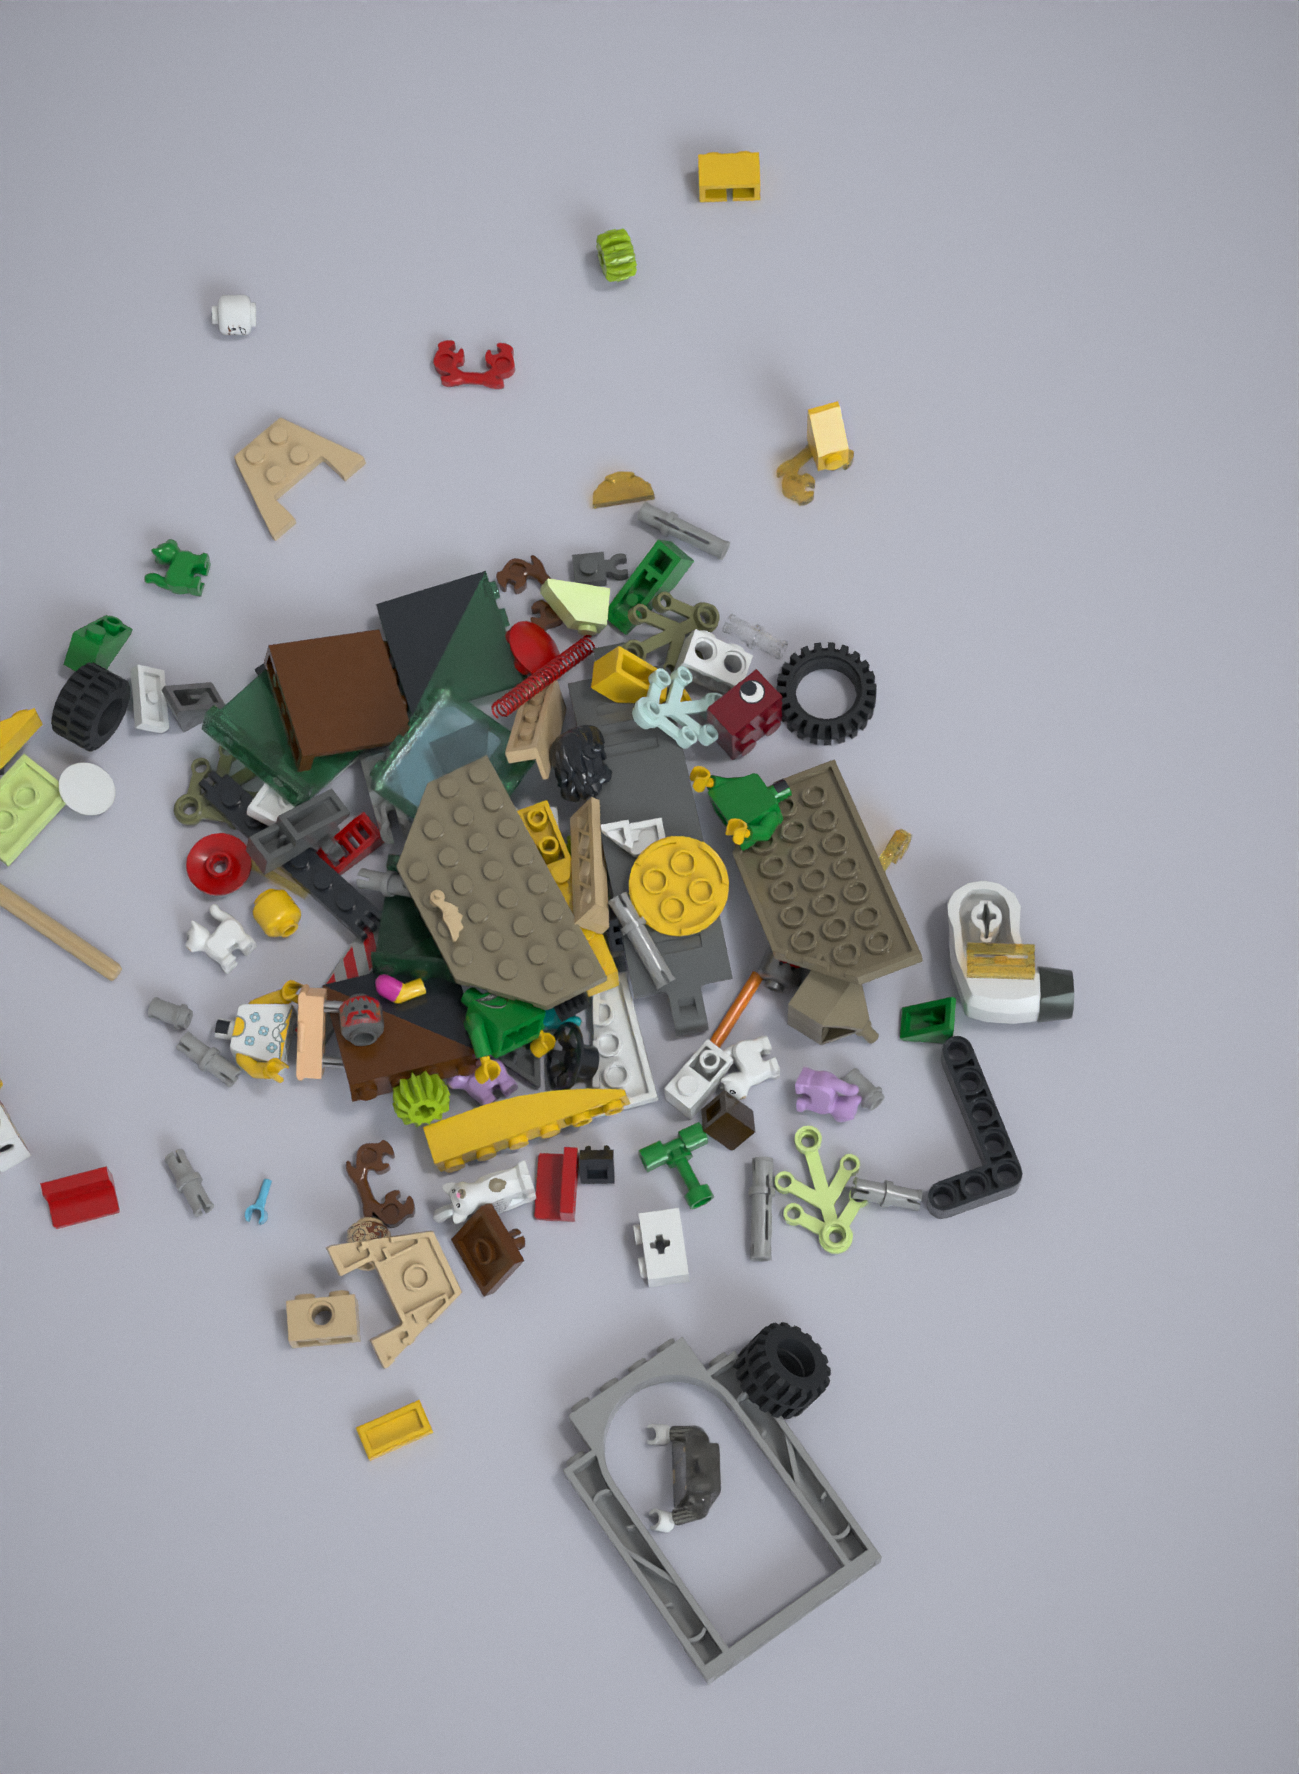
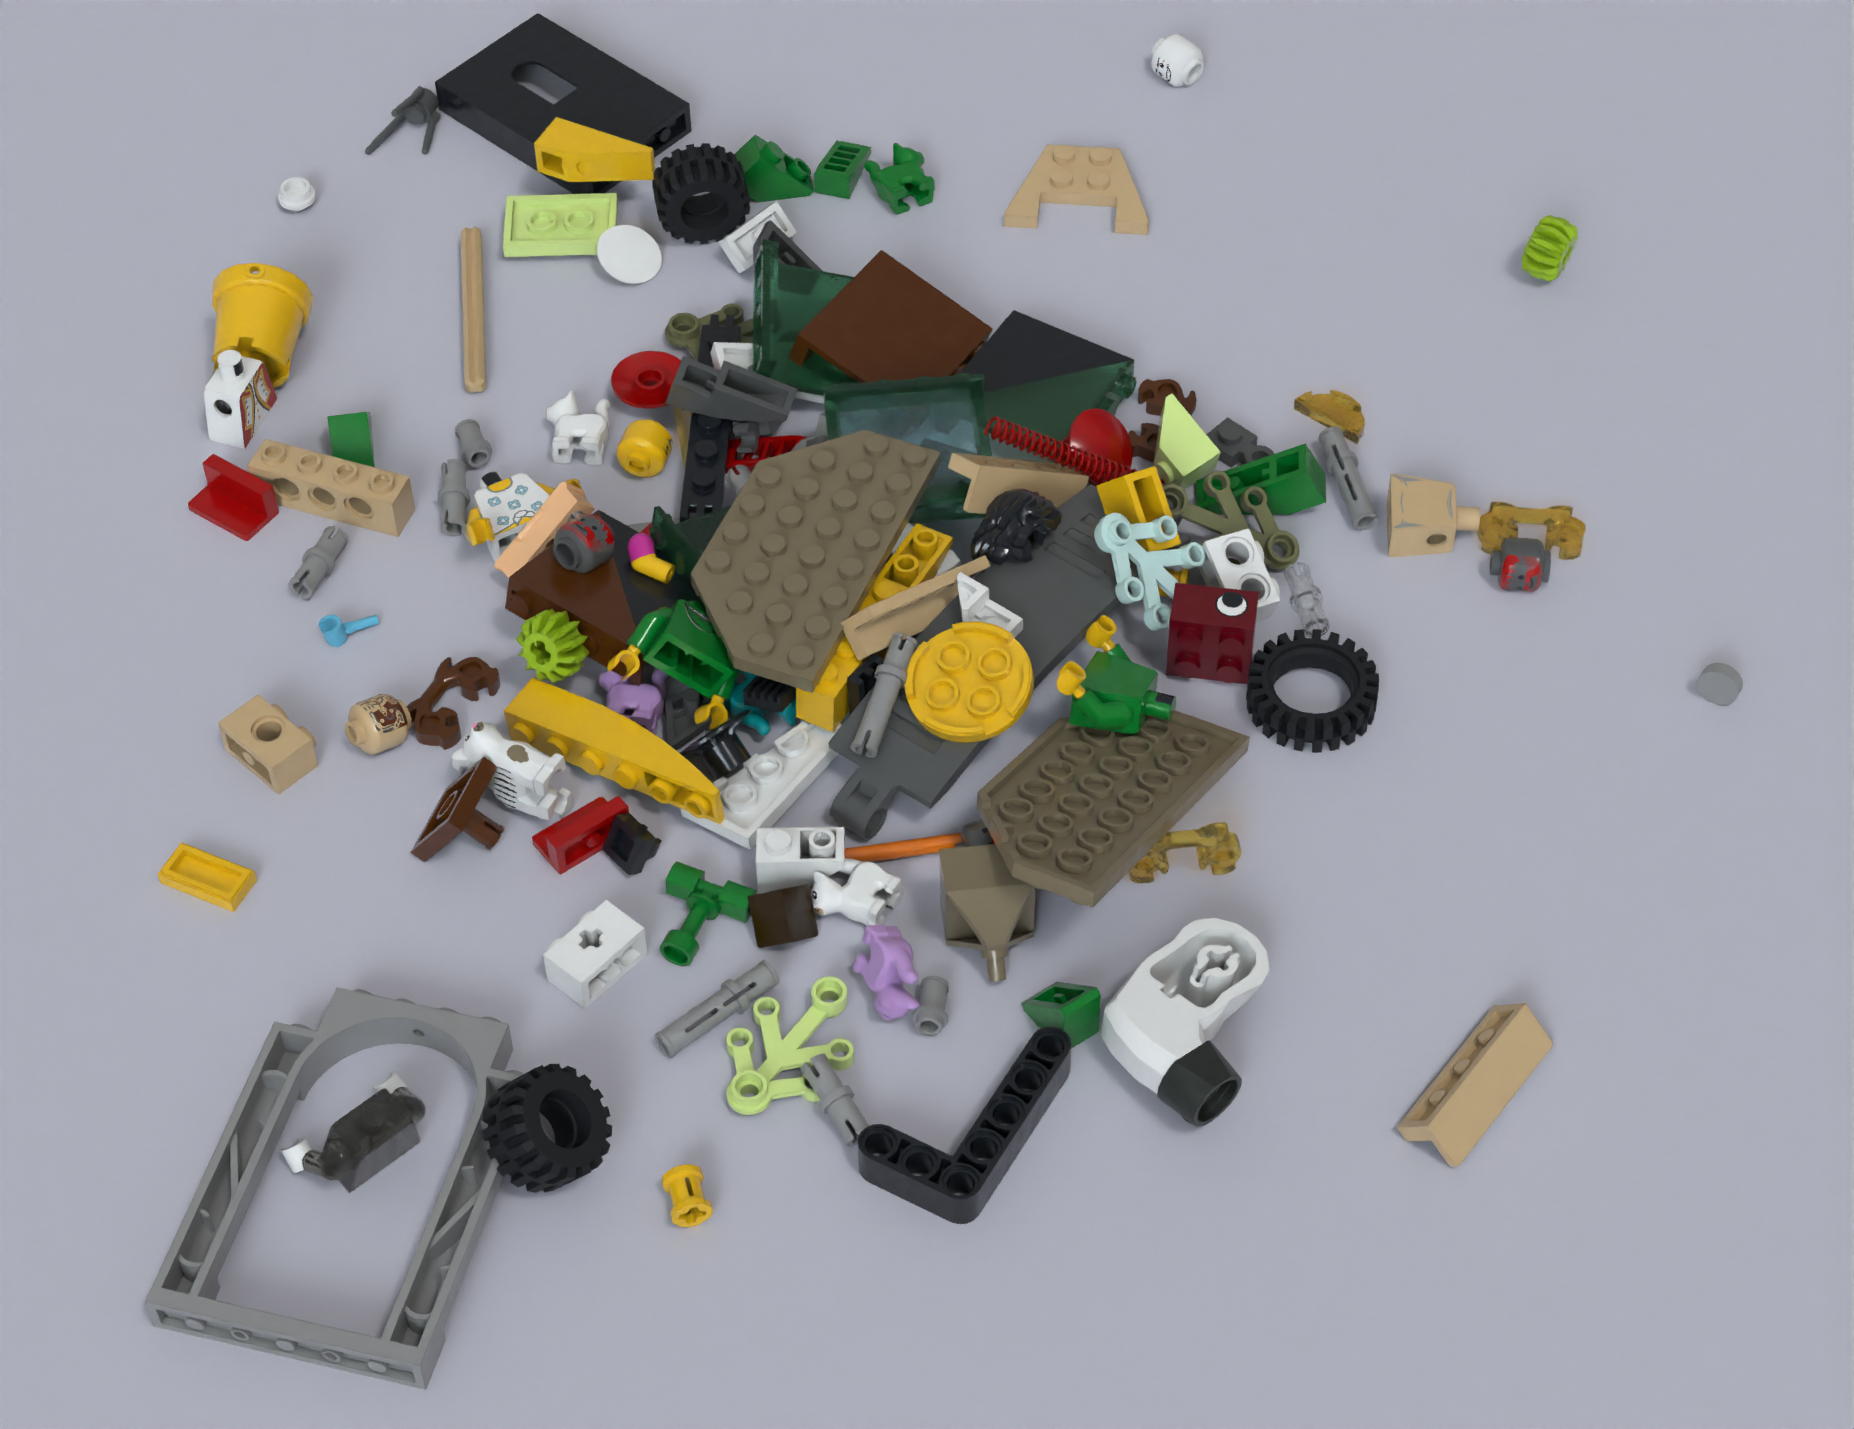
camera: 45 degrees right, 20 degrees down
tan wing [325,1230,462,1369] -> none
tan piece [429,890,463,942] -> none
red helmet [433,340,515,389] -> none
yellow piece [698,151,760,202] -> none
yellow slope [807,401,849,471] -> none
clear yellow tile [966,942,1035,980] -> none
none -> tan brick [247,439,415,537]
none -> green slope [327,412,375,467]
none -> yellow bush [661,1164,713,1227]
none -> green slope [814,140,871,199]
none -> tan torso [1387,474,1480,557]
none -> tan panel [1396,1003,1553,1166]
none -> dark grey head [1490,537,1551,592]
none -> light grey tile [1697,663,1743,705]

